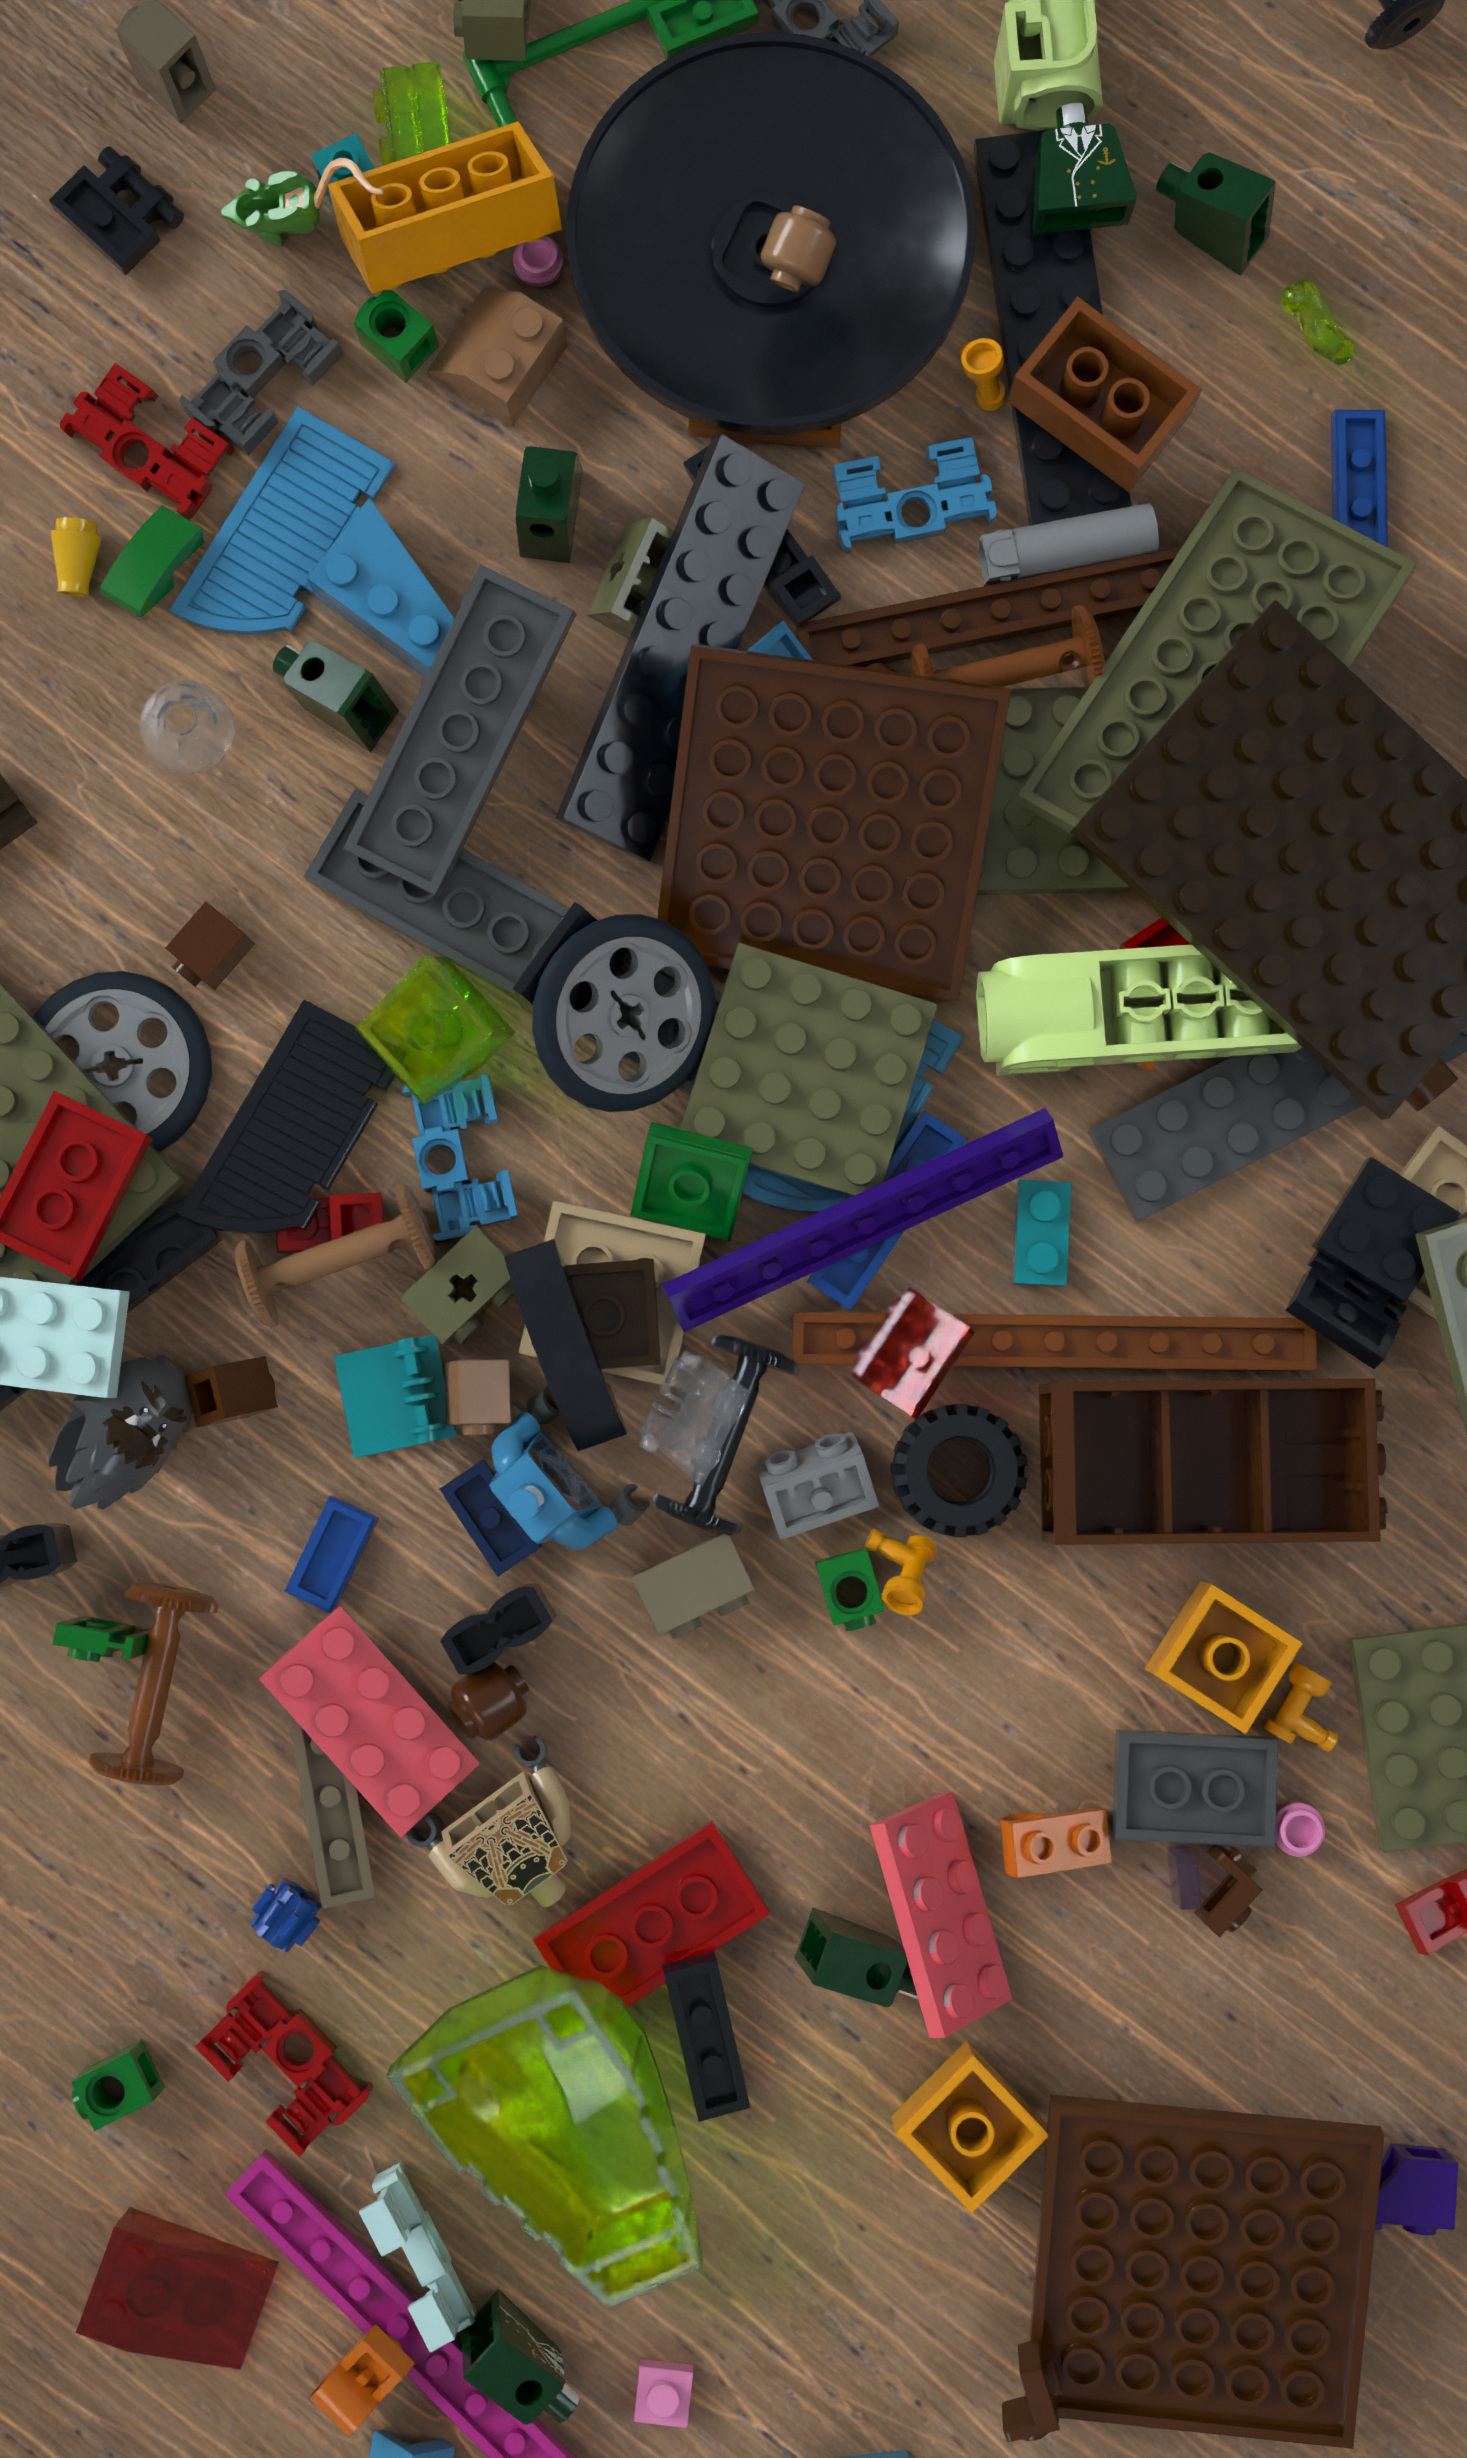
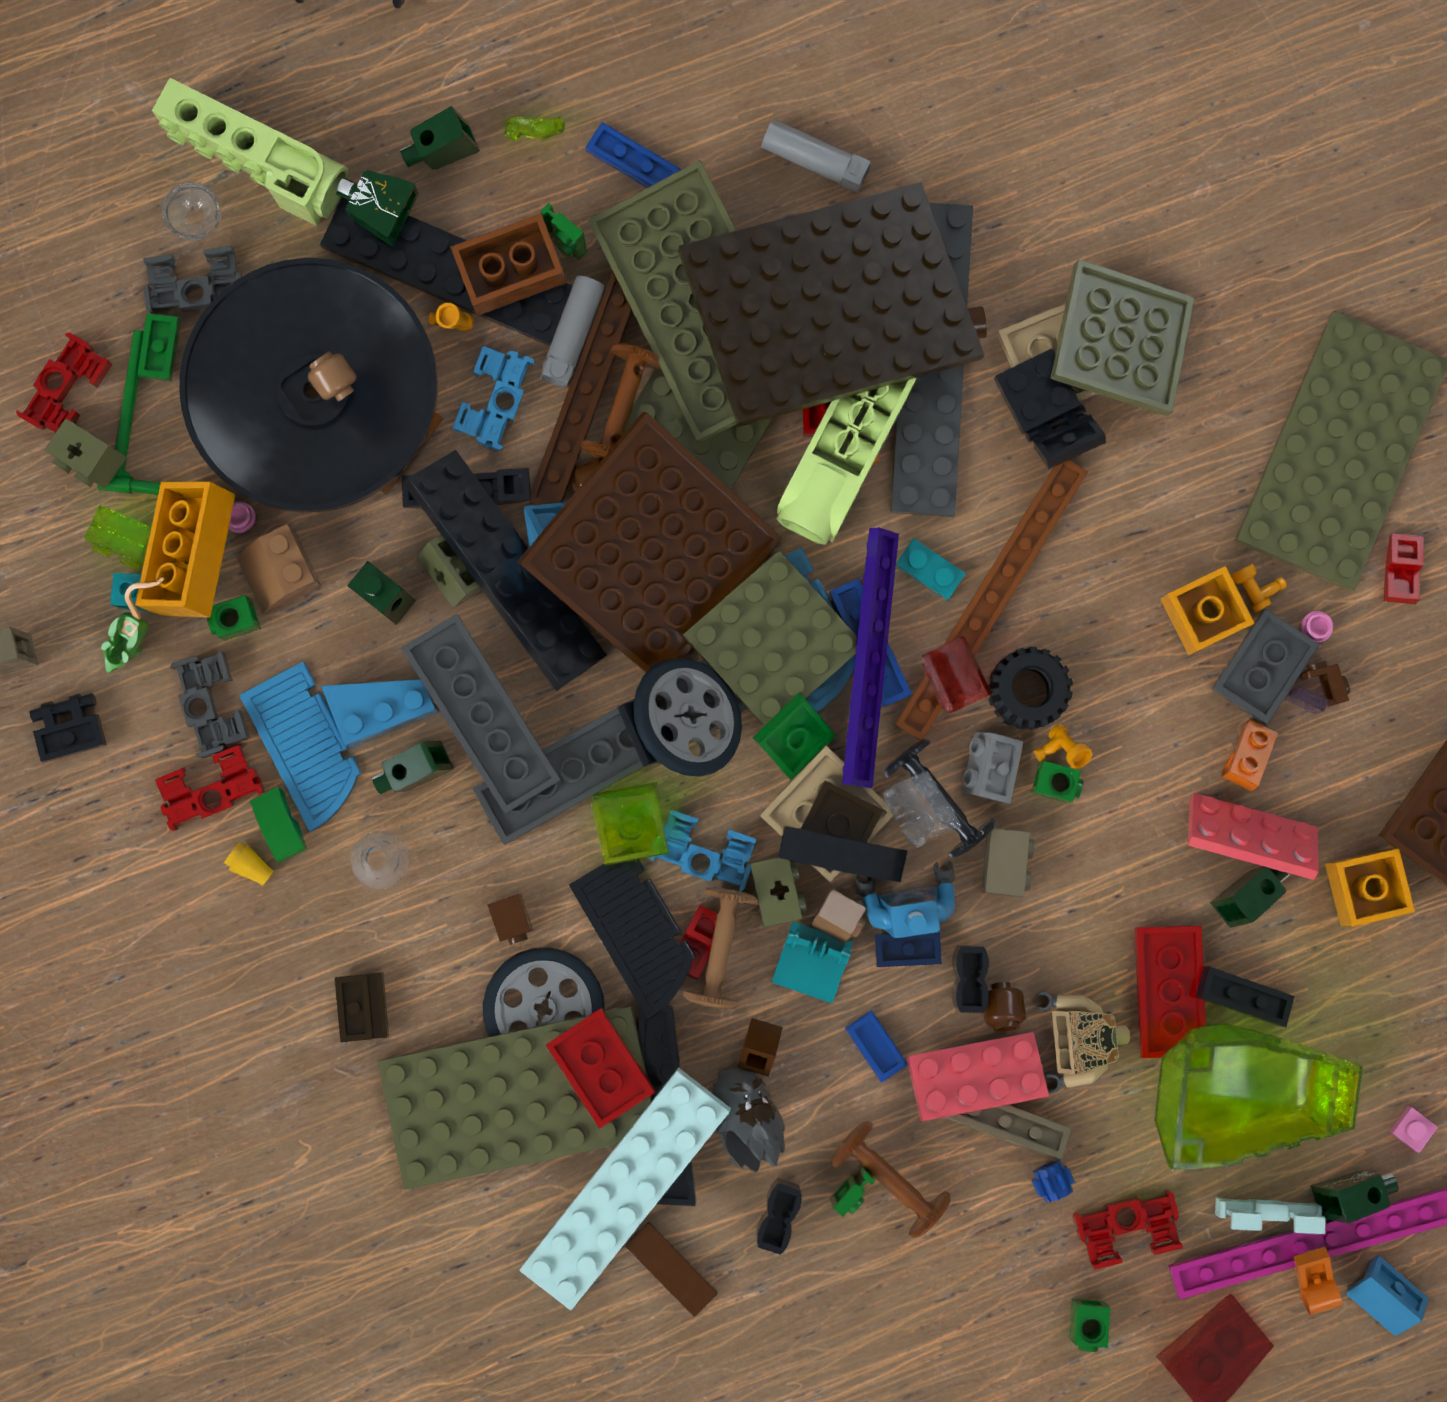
camera: 60 degrees left, 0 degrees up
reddish brown container [1039,1378,1388,1545] -> none
none -> green plate [540,202,587,260]

